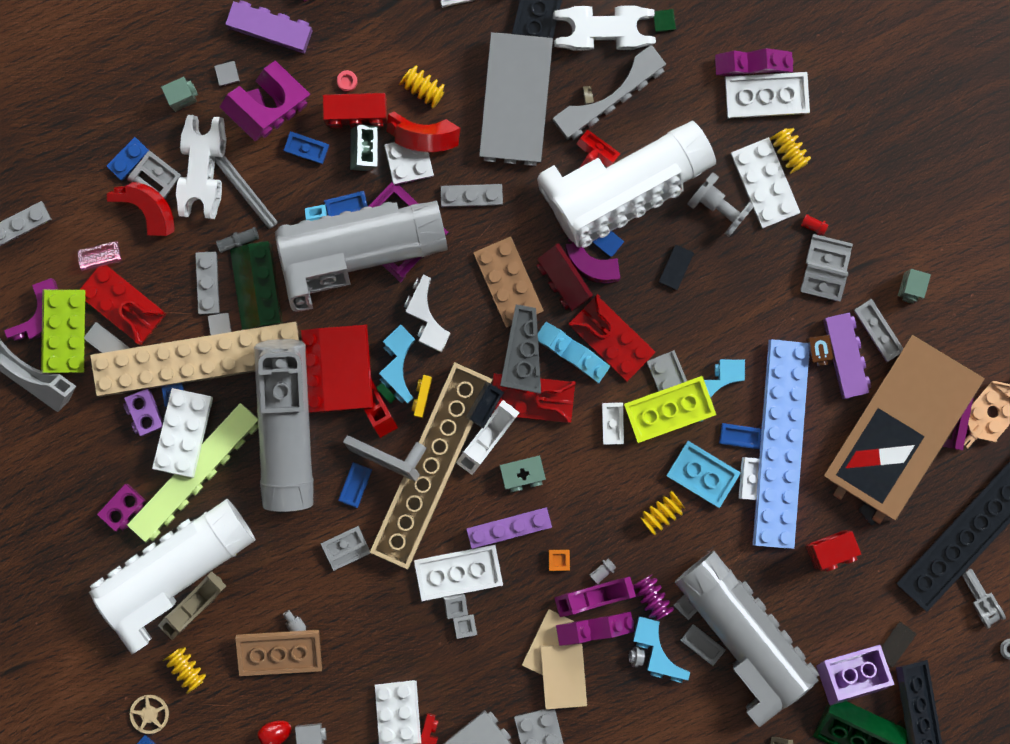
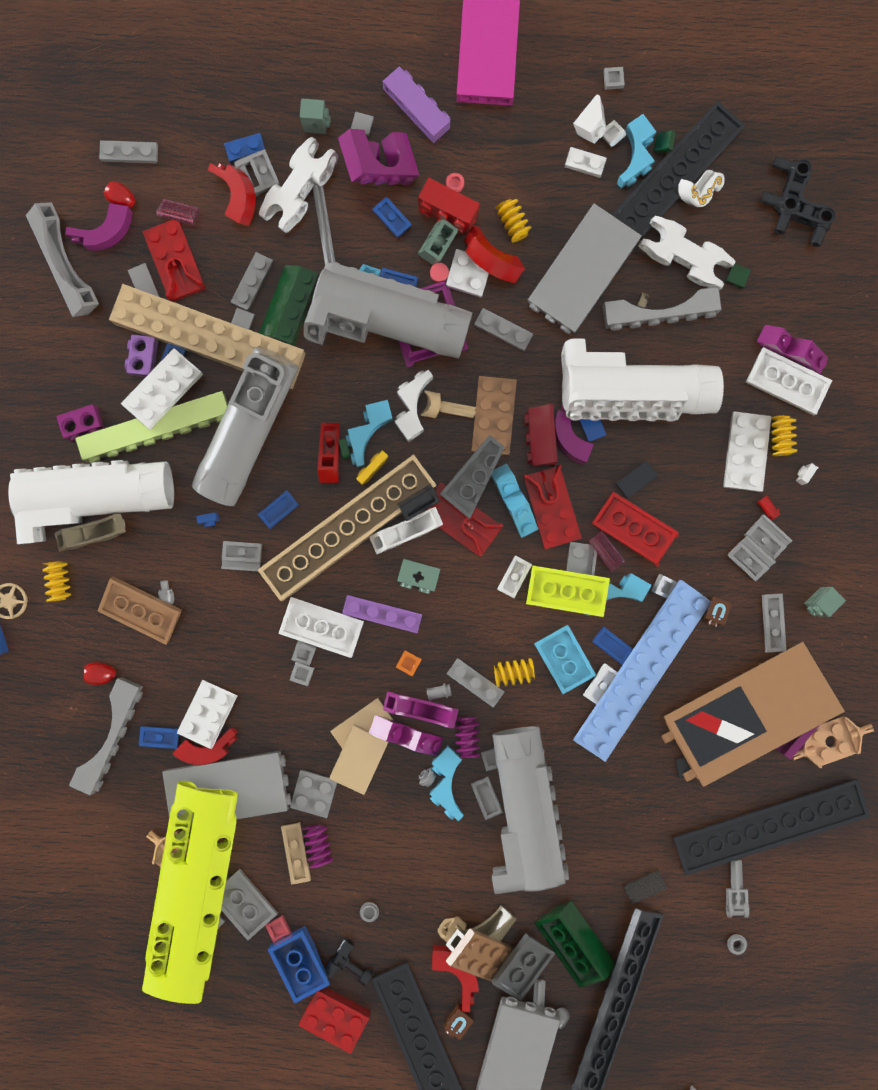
camera: 30 degrees right, 0 degrees up
lime plate [41,289,85,373] -> none
dark grey pin [216,227,260,253] -> none
red slope [301,325,373,413] -> none
light grey piece [343,435,427,481] -> none
red plate [576,130,620,168] -> none
light grey piece [687,172,754,237] -> none
red brick [805,530,861,572] -> none
medium lavender brick [816,645,894,706] -> none
medium lavender brick [823,312,871,399] -> none
none -> red animal [104,181,135,208]
none -> blue plate [196,513,220,527]
none -> tan piece [420,390,476,418]
none -> coral tile [430,263,449,283]
none -> light grey plate [446,658,504,708]
none -> clear pink tile [589,531,625,572]
none -> red plate [592,492,679,568]
none -> light grey plate [651,574,678,598]
none -> white plate [796,463,818,485]

